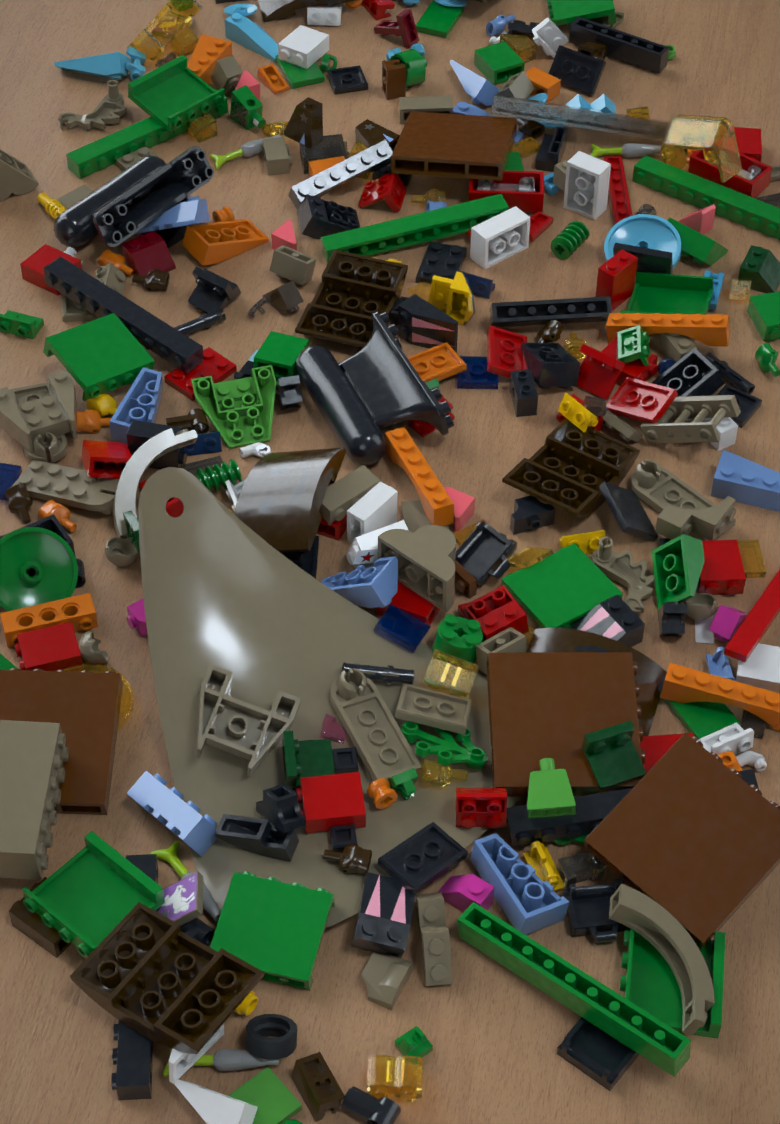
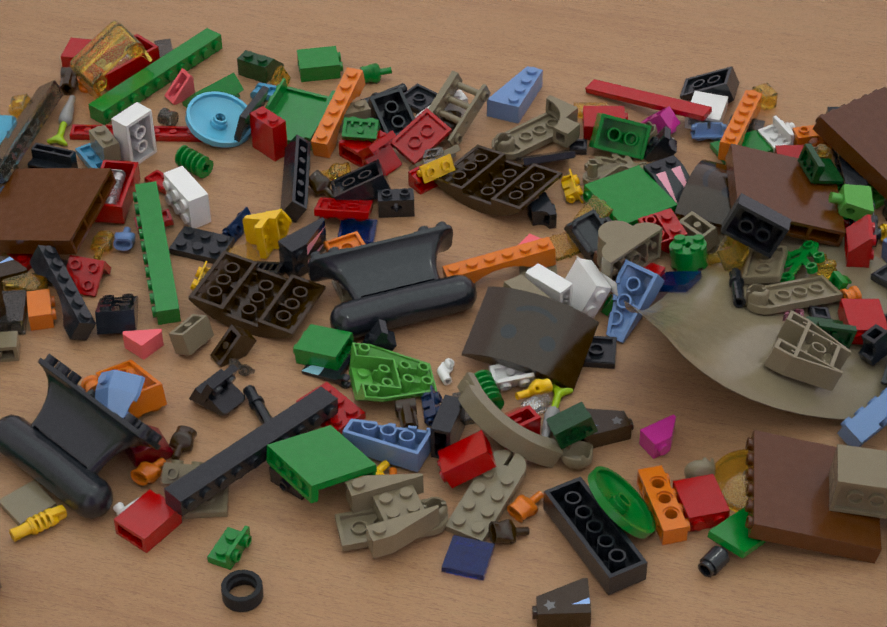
camera: 85 degrees left, 5 degrees down
none -> black brick [720,193,791,258]

